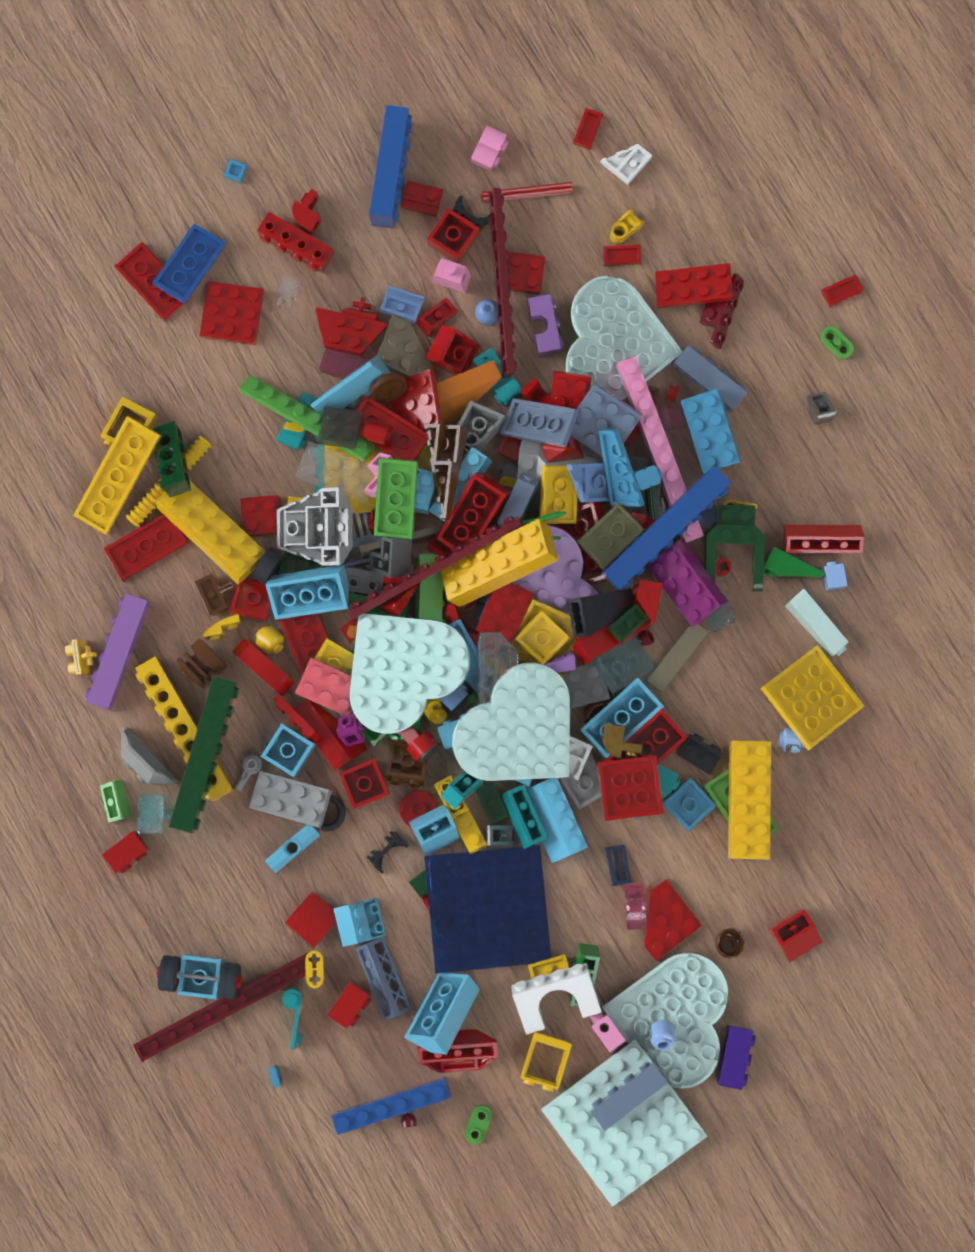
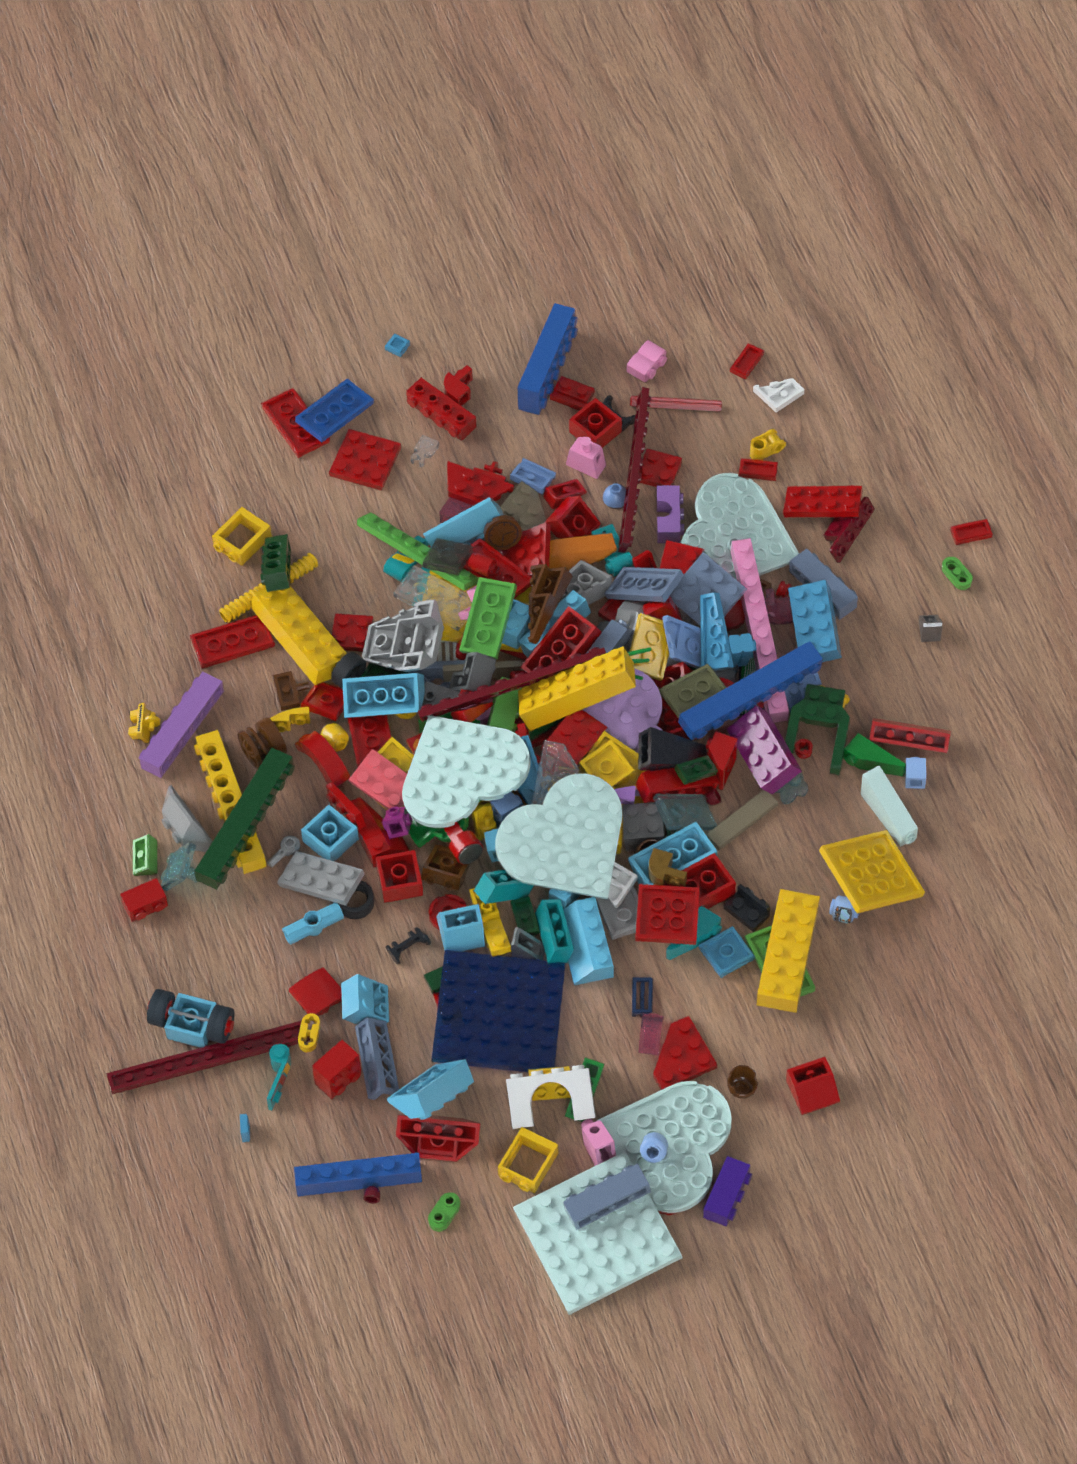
camera: 10 degrees right, 25 degrees down
yellow plate [73,416,162,535] -> none

